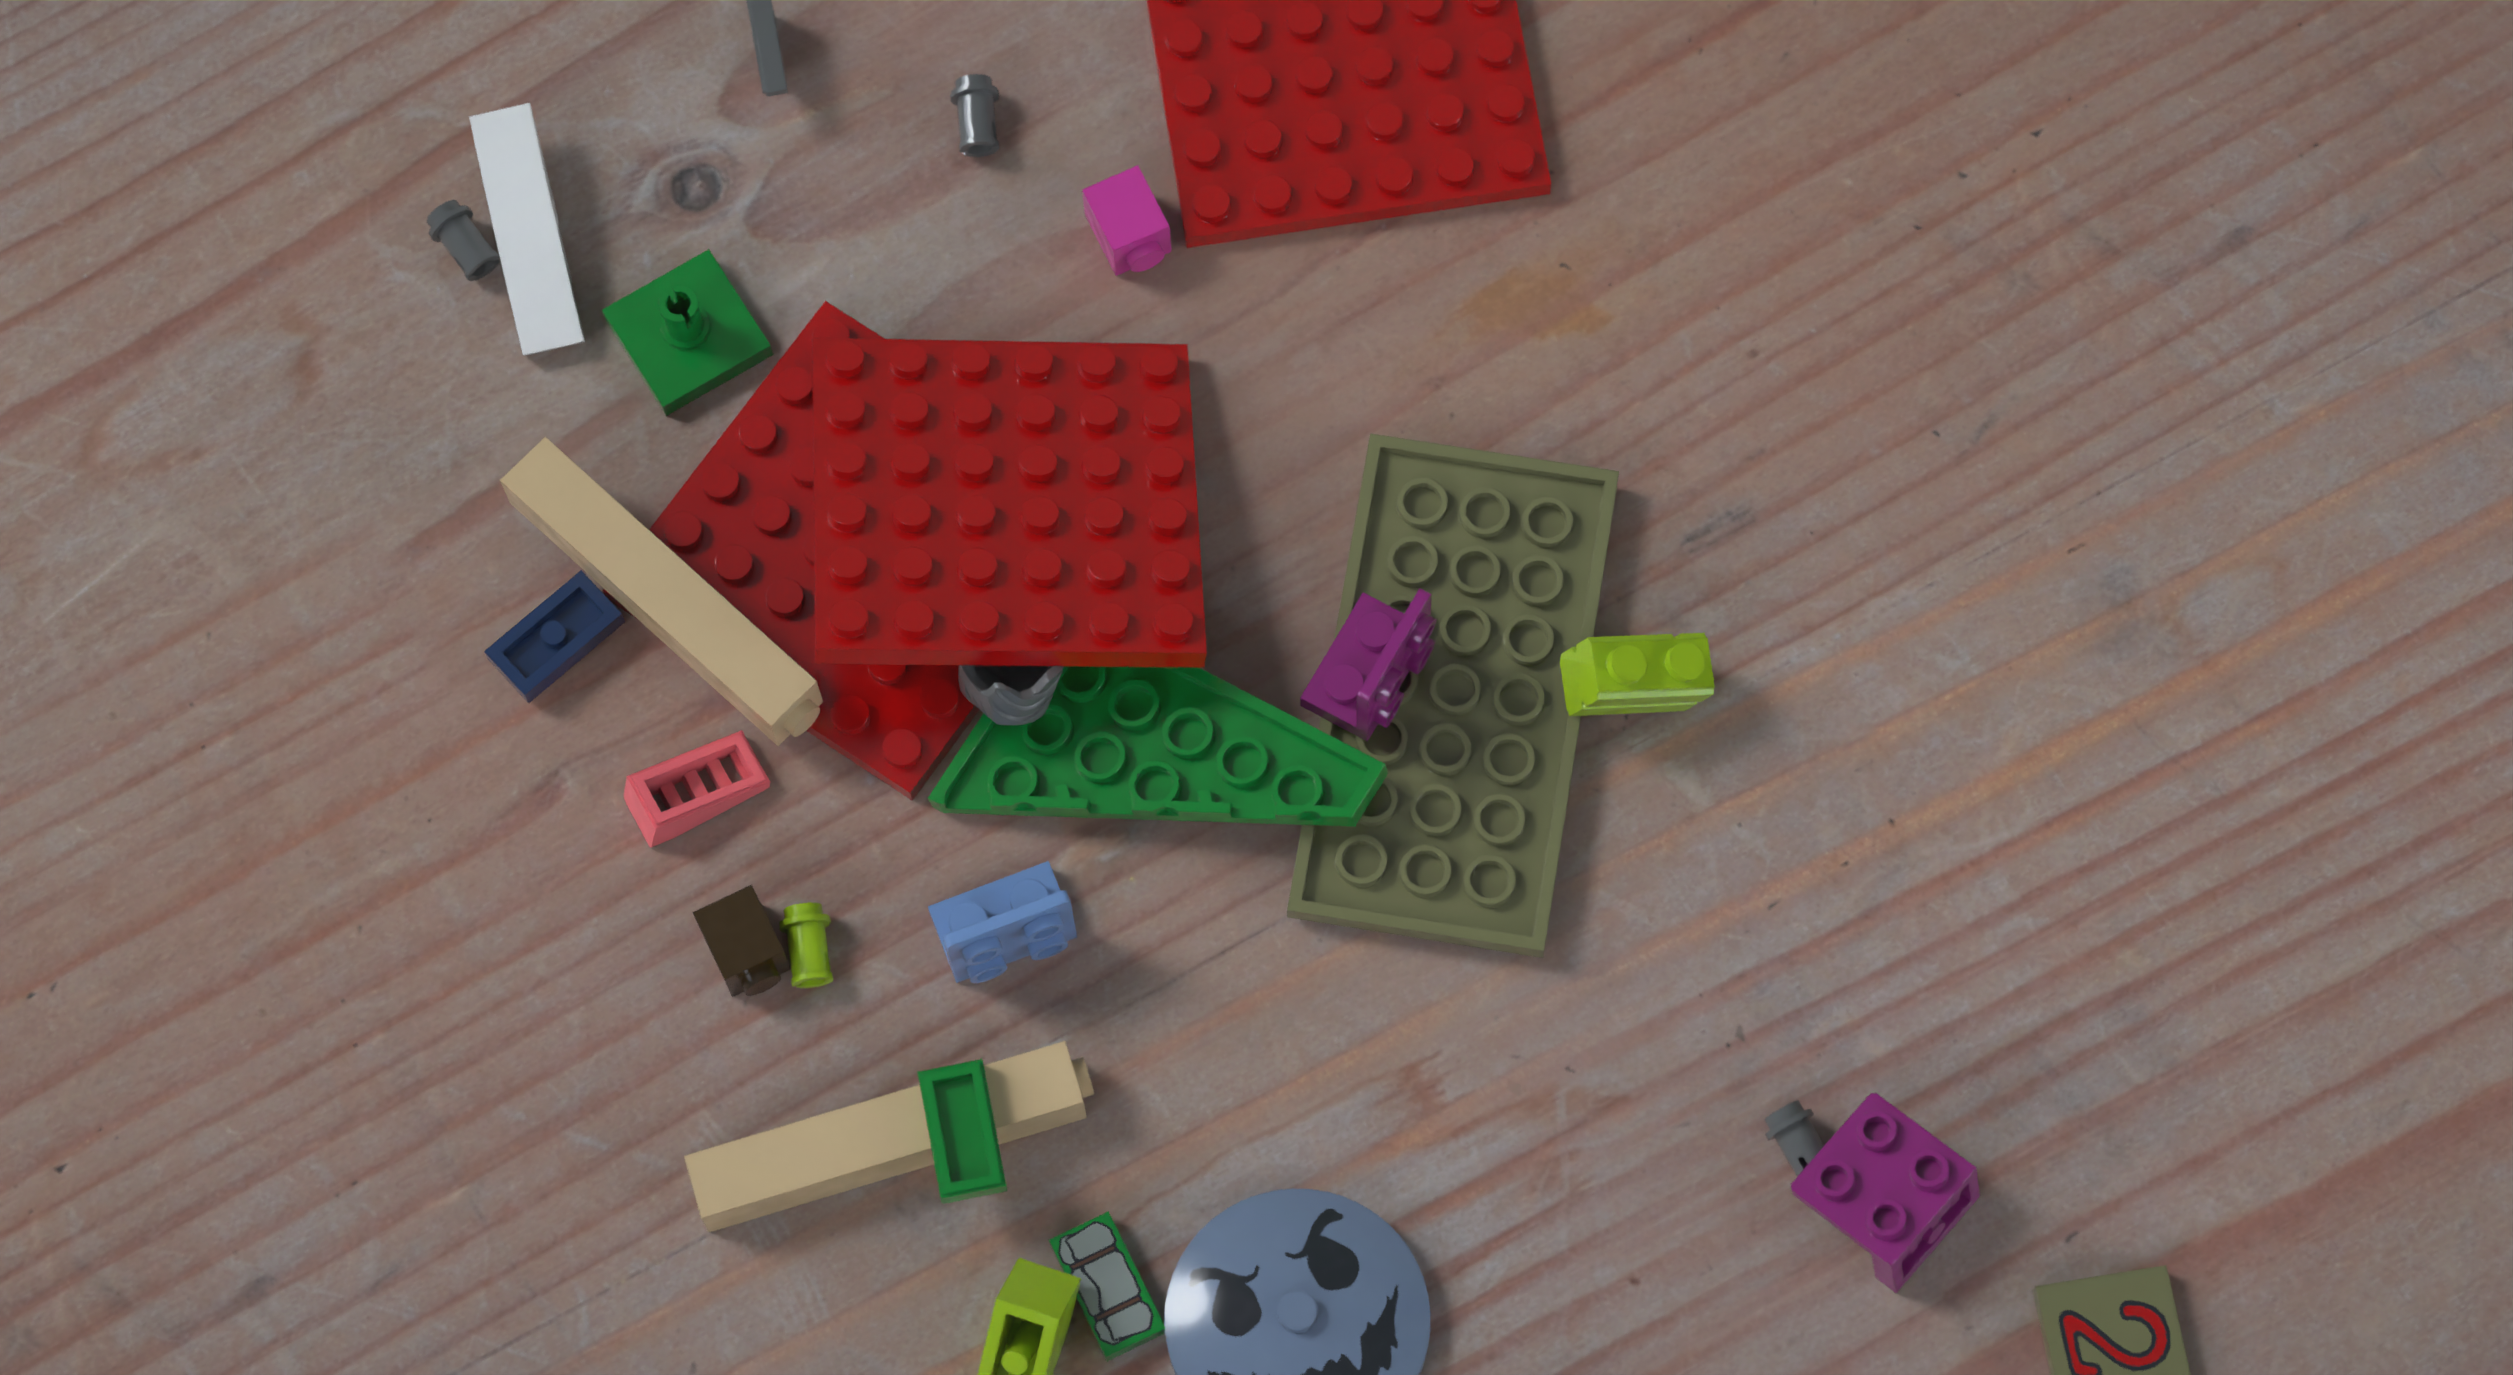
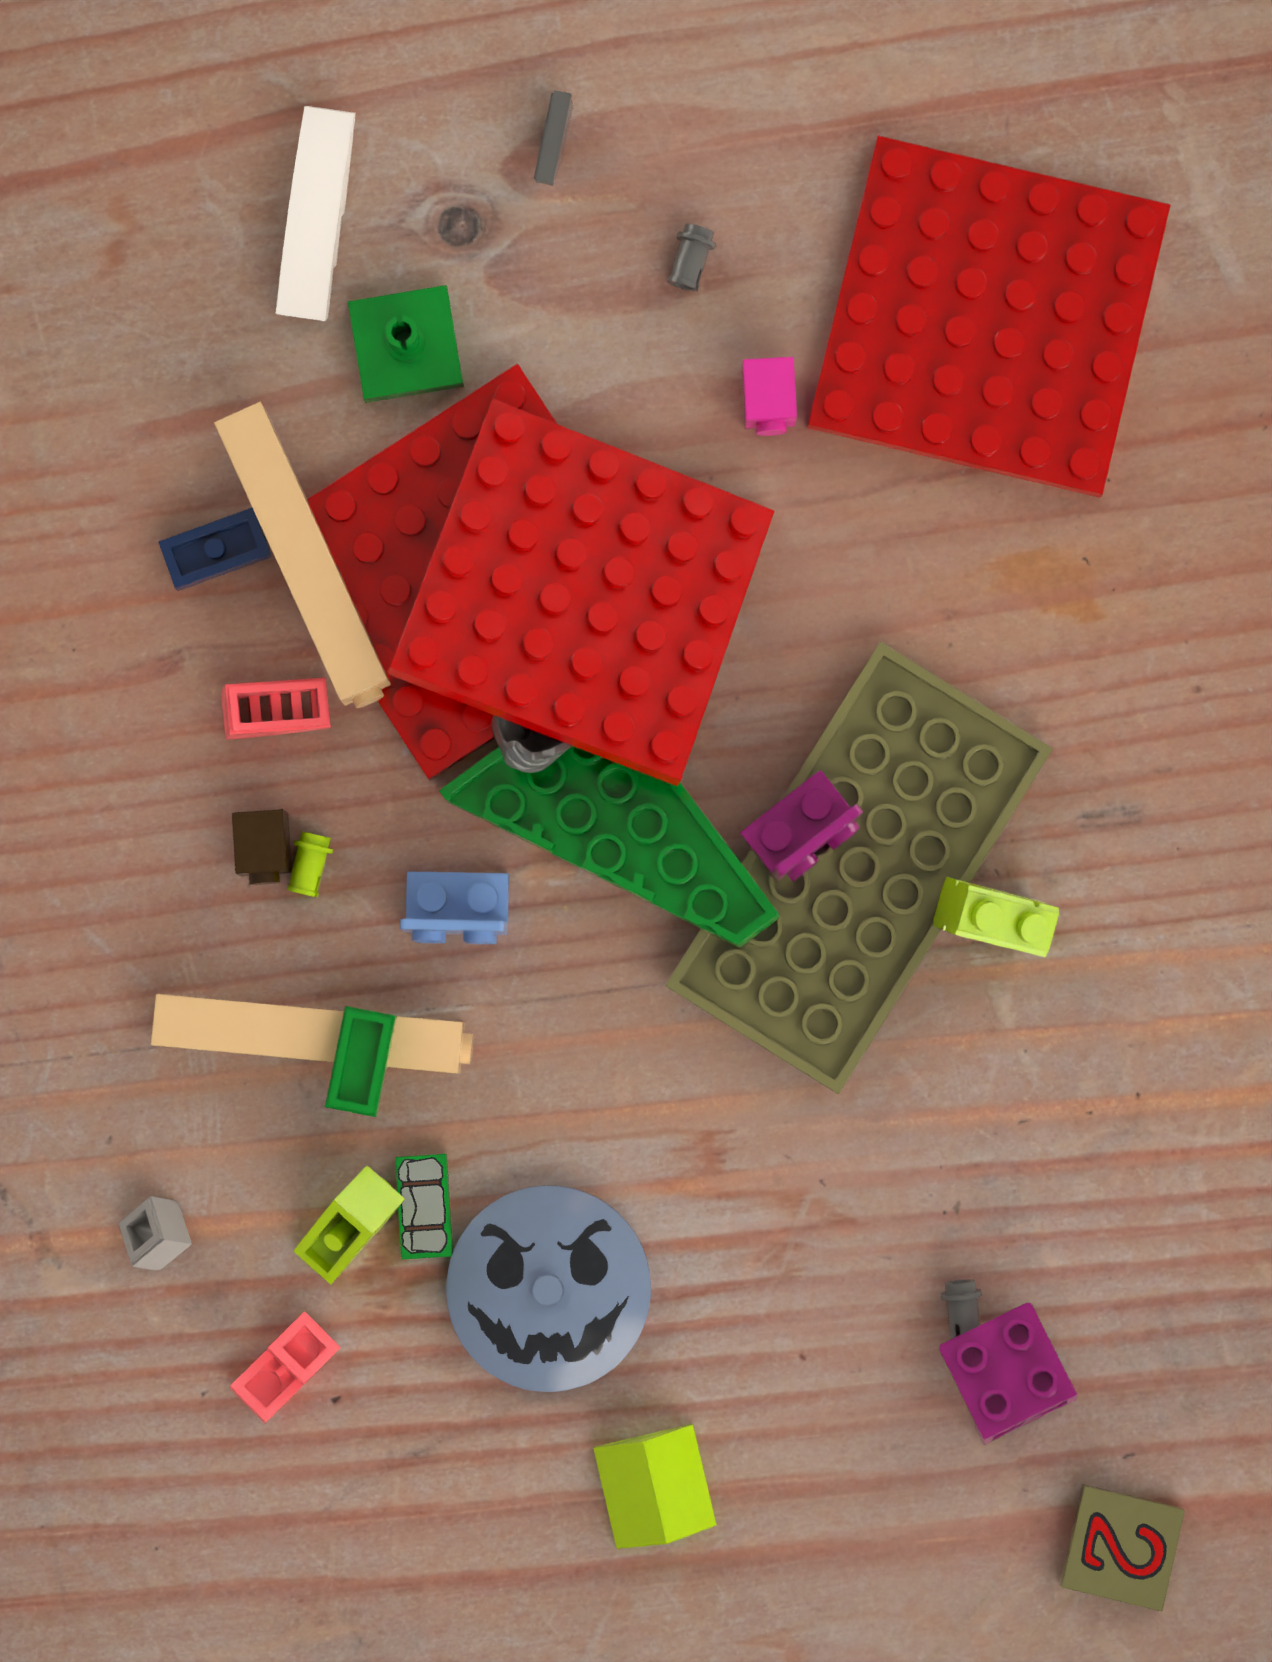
camera: 25 degrees right, 15 degrees up
dark grey pin [427,200,500,281] -> none

